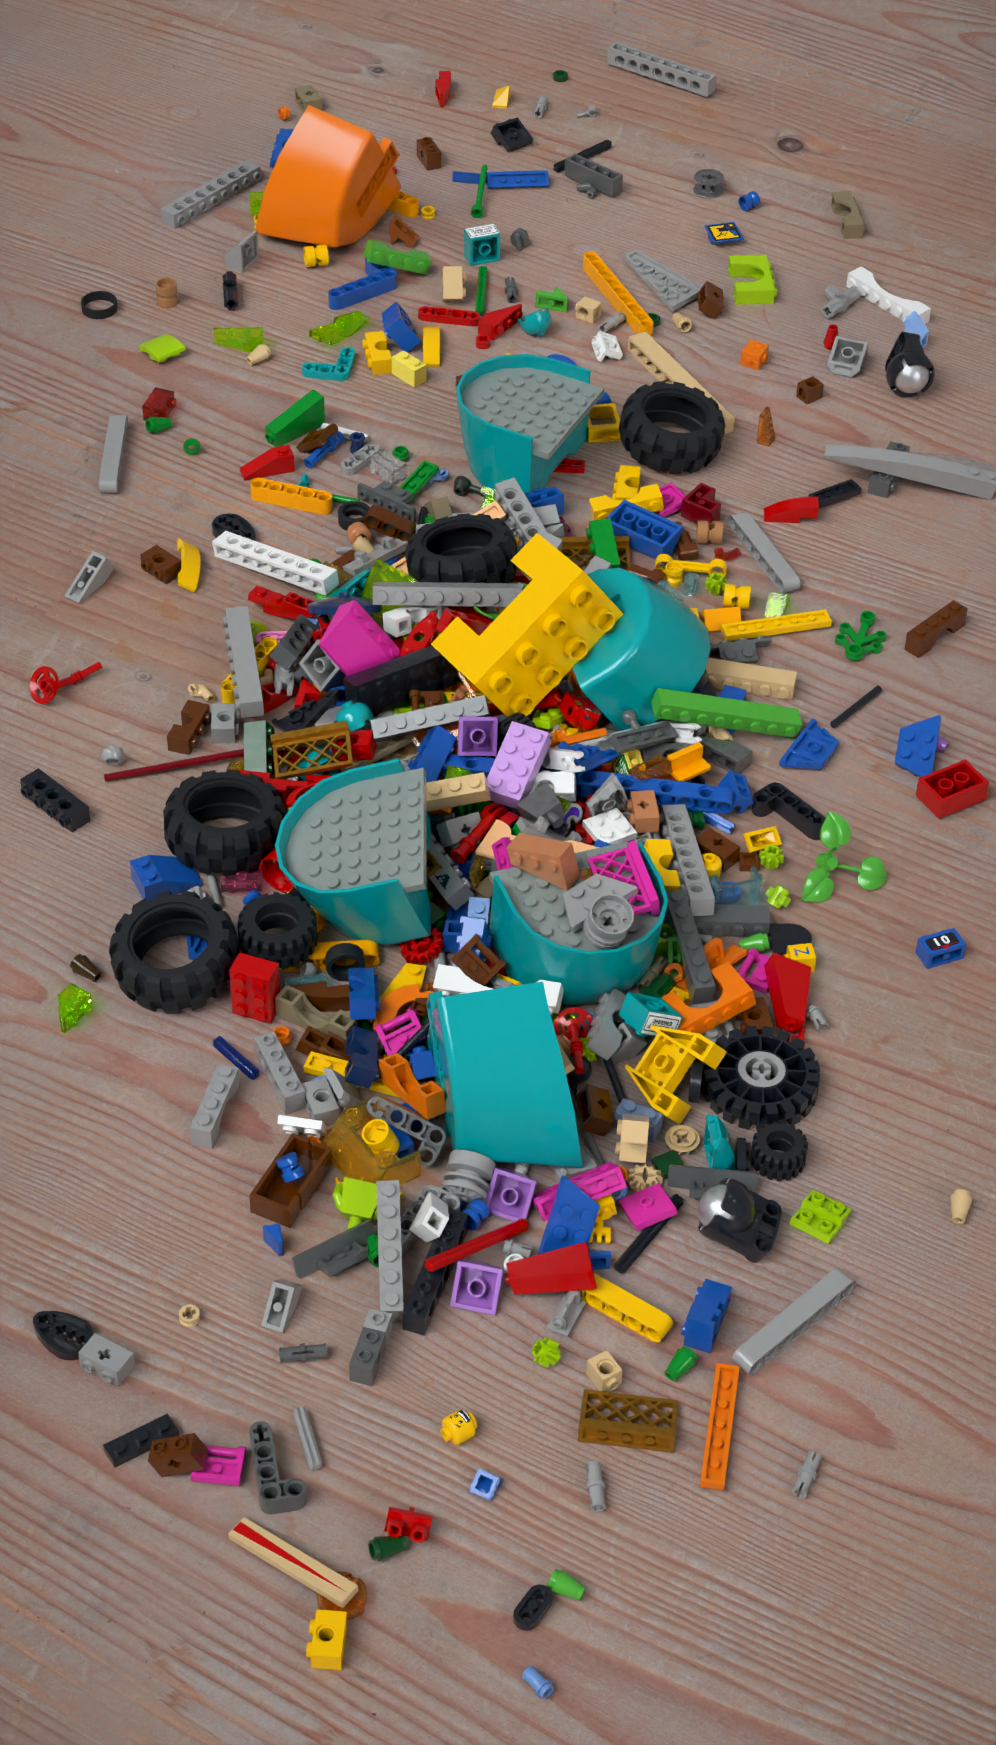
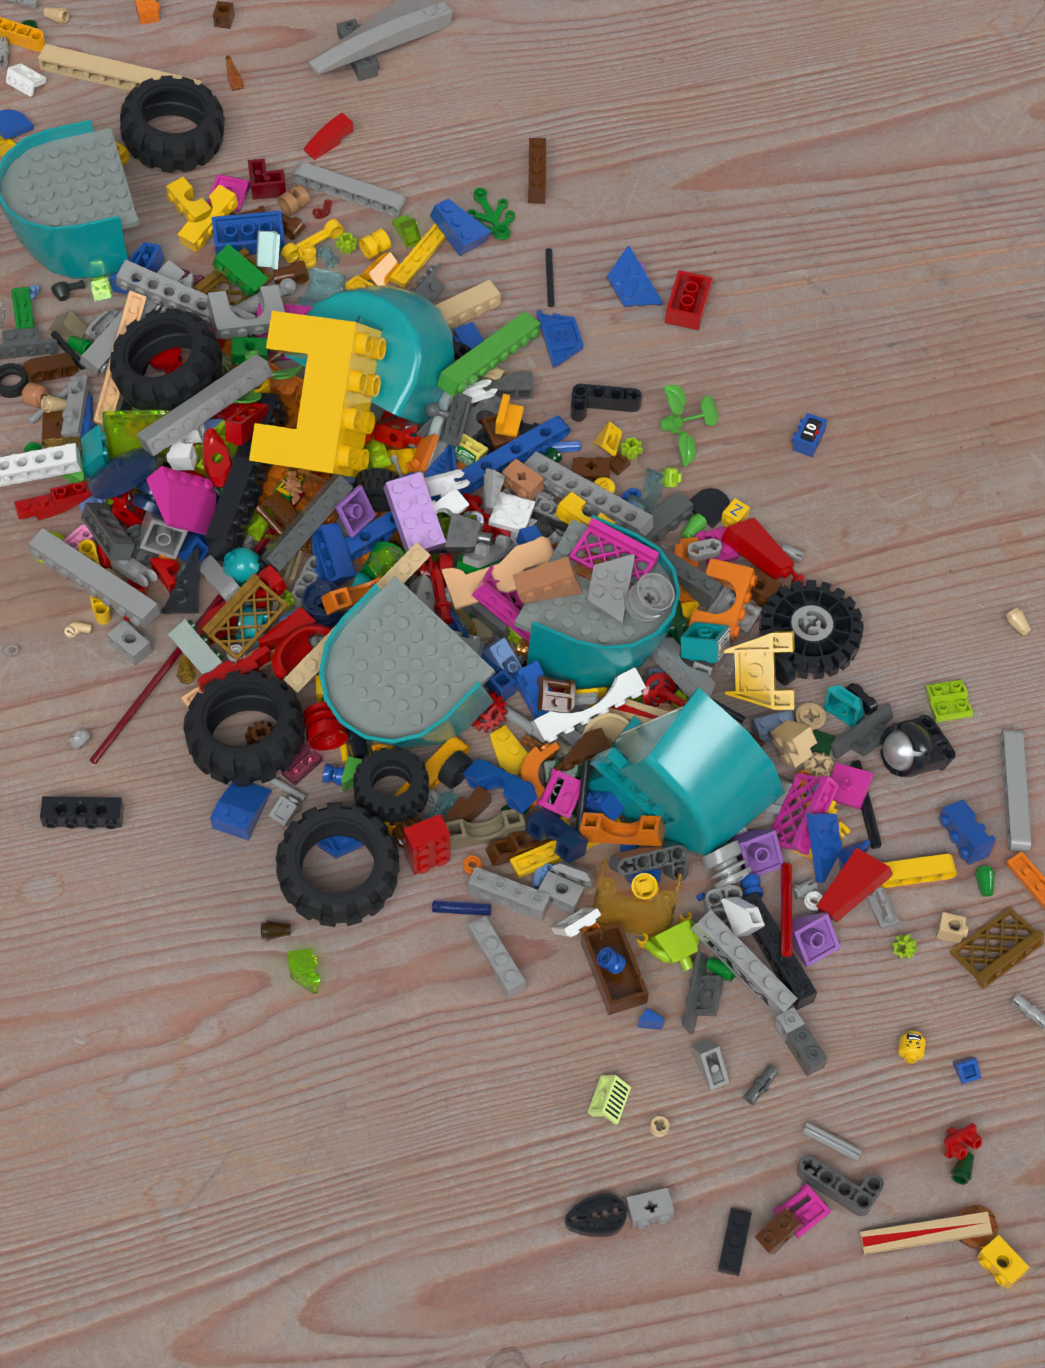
camera: 45 degrees left, 15 degrees up
reddish brown arch [167,700,212,755] -> none
clear orange slope [628,754,673,780] -> none
blue hinge [718,770,753,814] -> none
black tyre [751,1122,808,1181] -> none
black plate [808,479,861,509] -> none
none -> light aqua panel [256,231,280,270]
none -> blue wedge [430,198,492,256]
none -> yellowish green panel [587,1075,631,1125]
none -> light grey beam [687,539,722,561]

